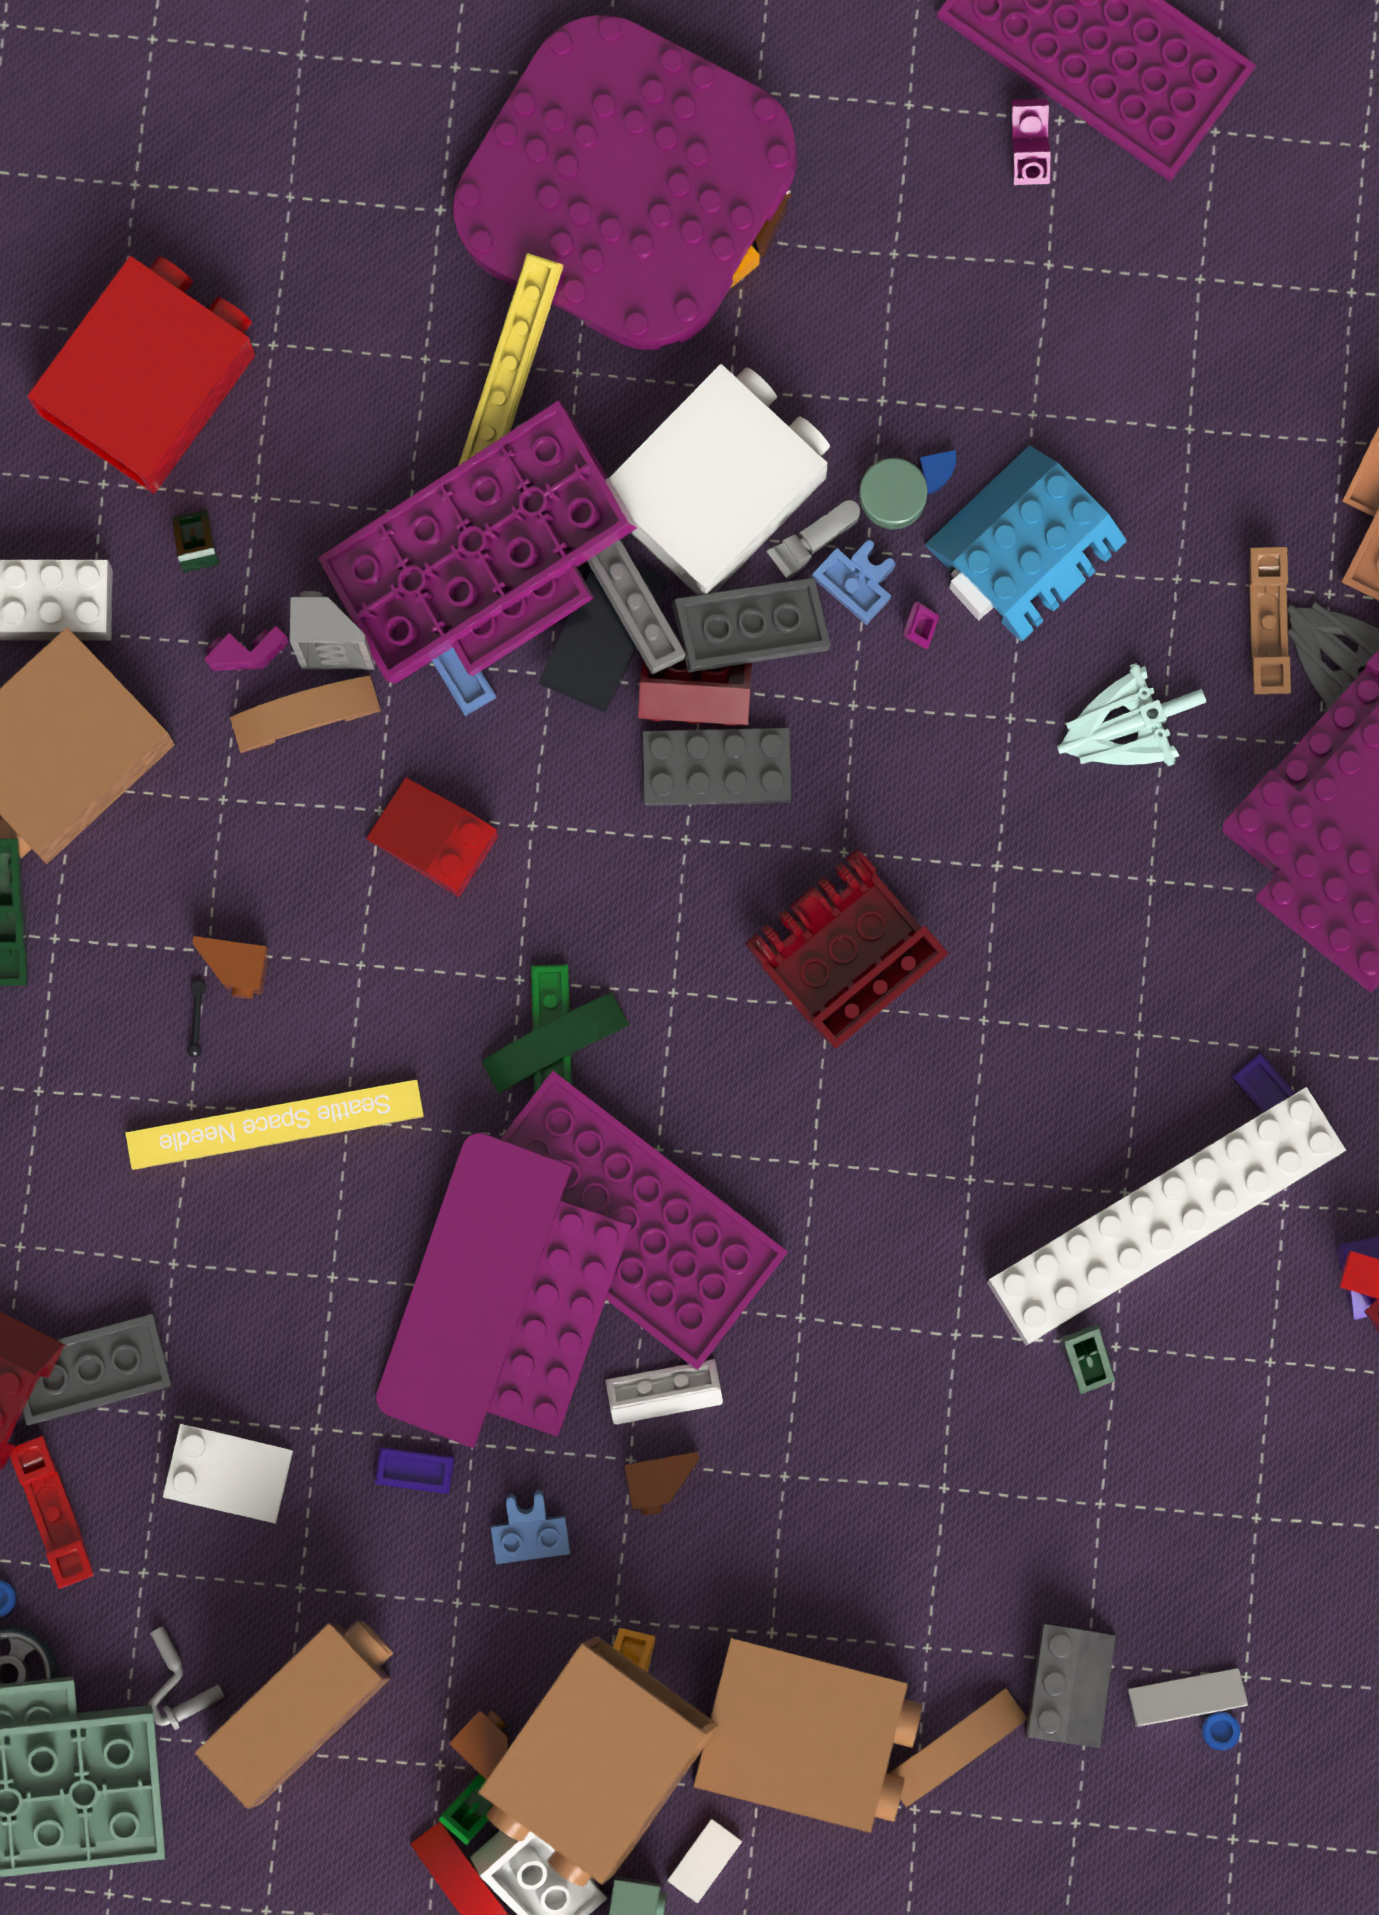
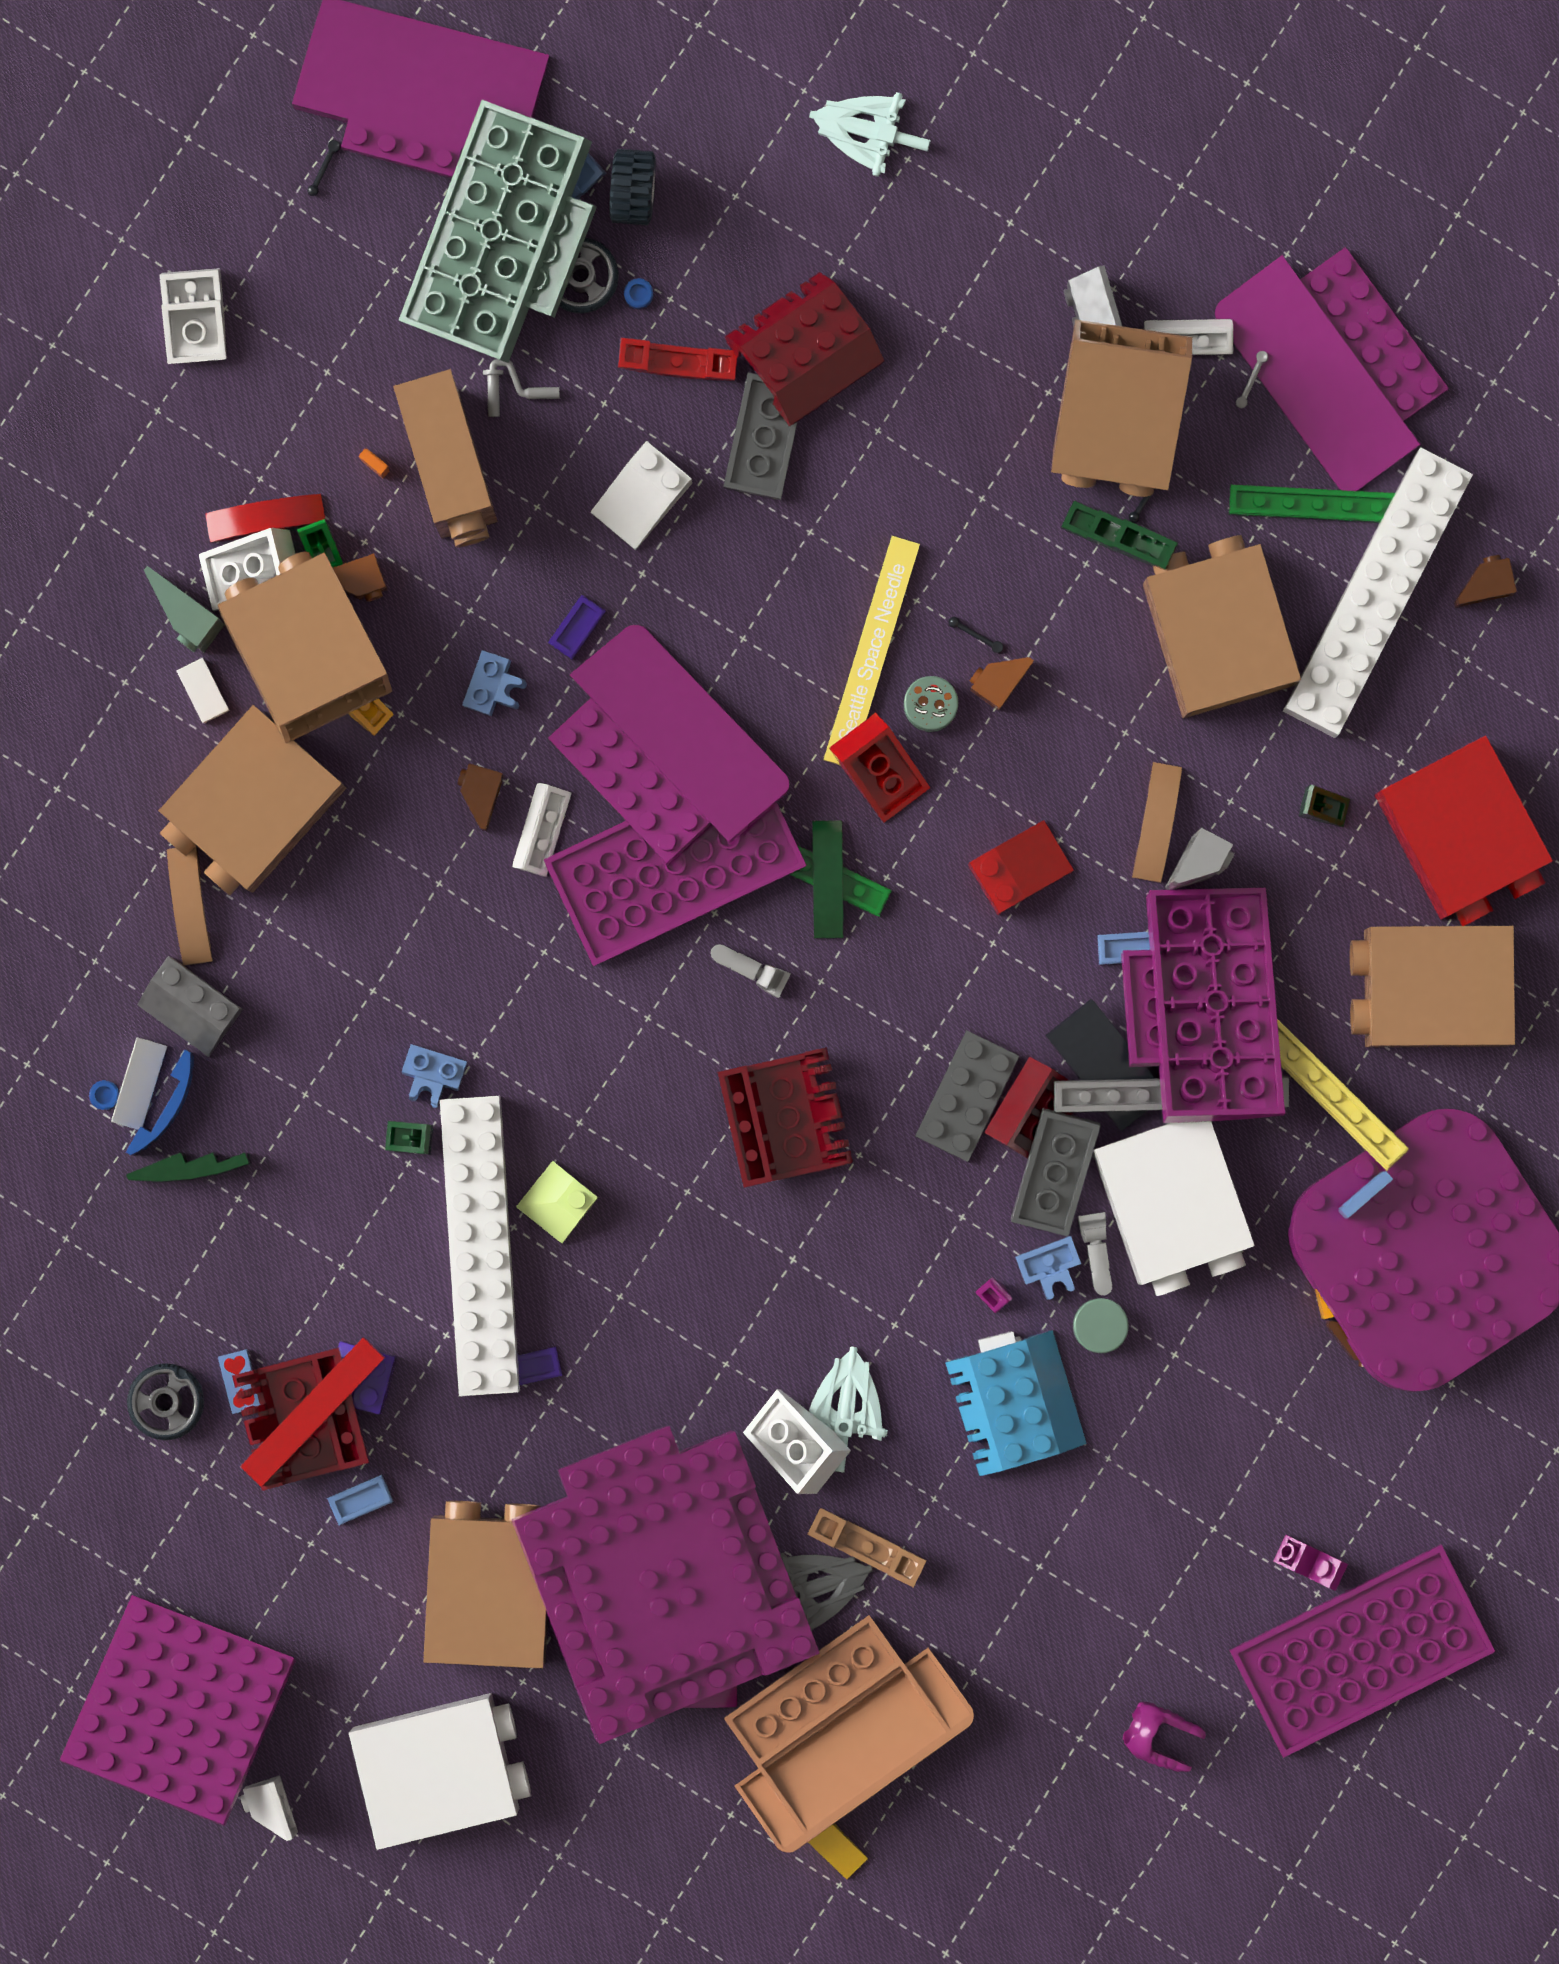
camera: 115 degrees right, 5 degrees up
magenta slope [204,626,289,671] -> none
blue tile [919,450,956,495] -> none
none -> blue slope [126,1050,194,1155]
none -> dark green slope [126,1153,252,1182]
none -> orange tile [359,449,389,479]
none -> medium blue plate [402,1044,467,1108]
none -> yellowish green slope [516,1161,599,1243]
none -> light grey piece [711,944,791,998]
none -> white slope [743,1389,851,1494]
none -> red slope [829,713,930,823]
none -> sand green head [904,676,958,732]
none -> magenta piece [1122,1702,1206,1772]
none -> medium blue tile [1338,1171,1393,1218]
none -> medium nougat brick [1350,926,1515,1047]

